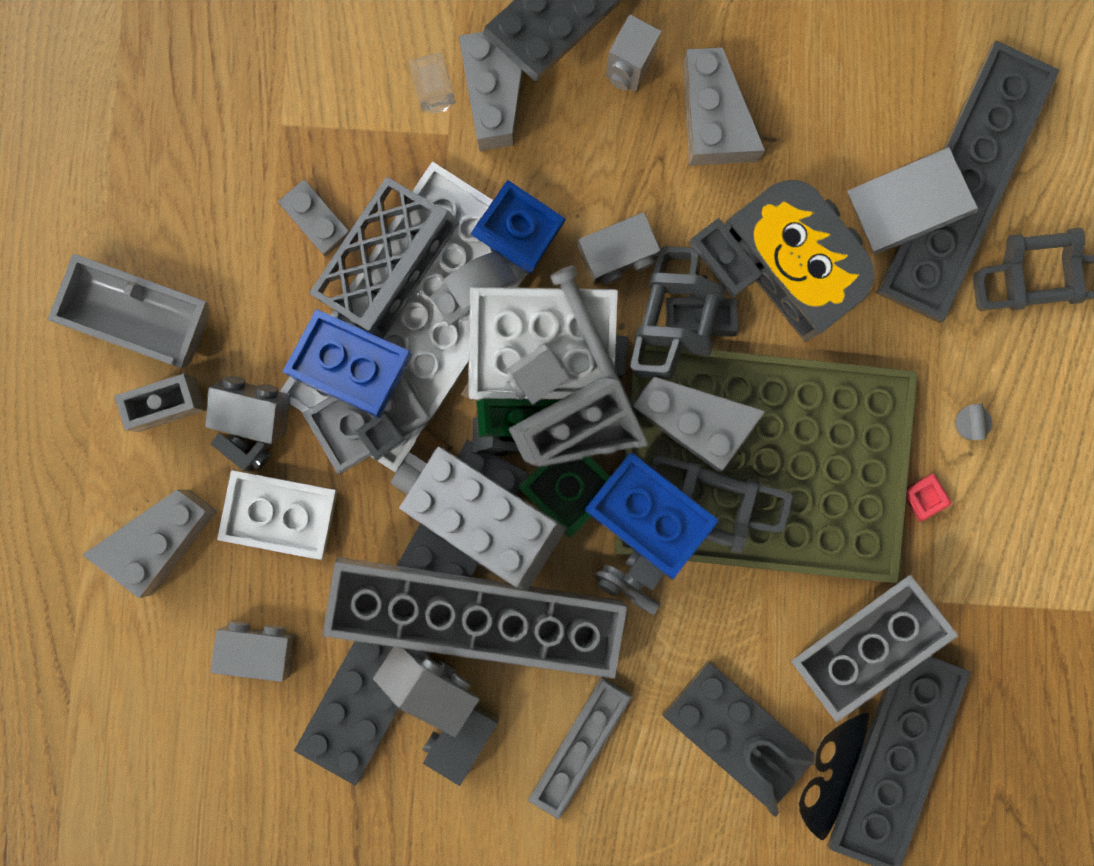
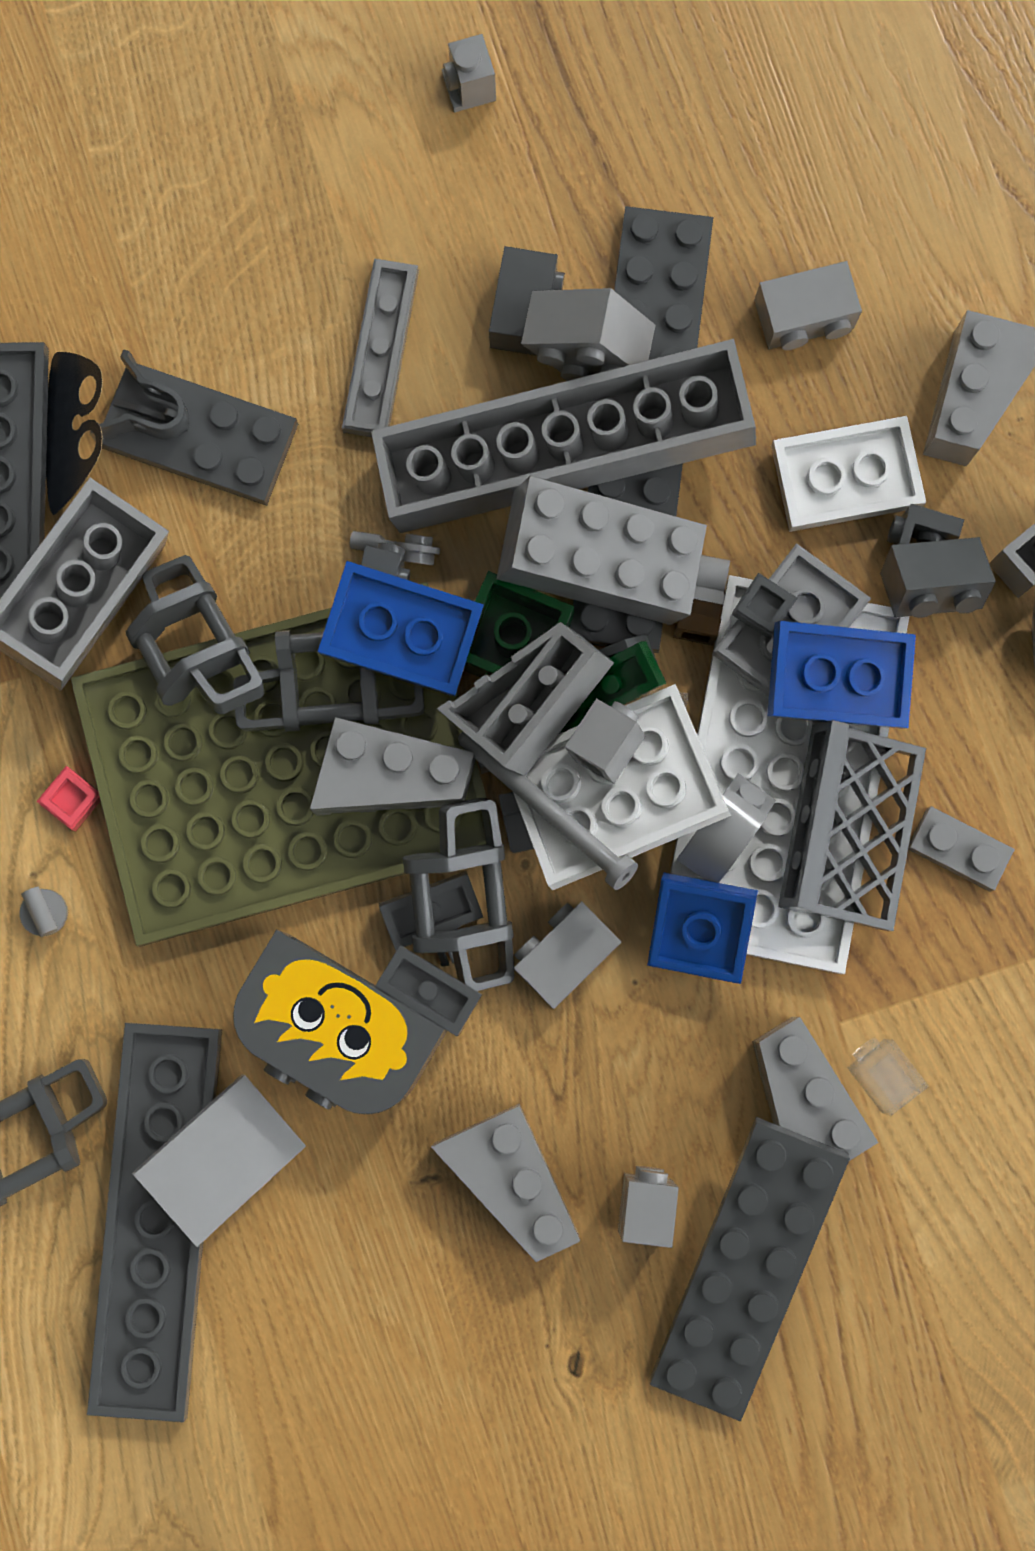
camera: 160 degrees right, 5 degrees down
none -> dark grey bar [126,555,265,714]

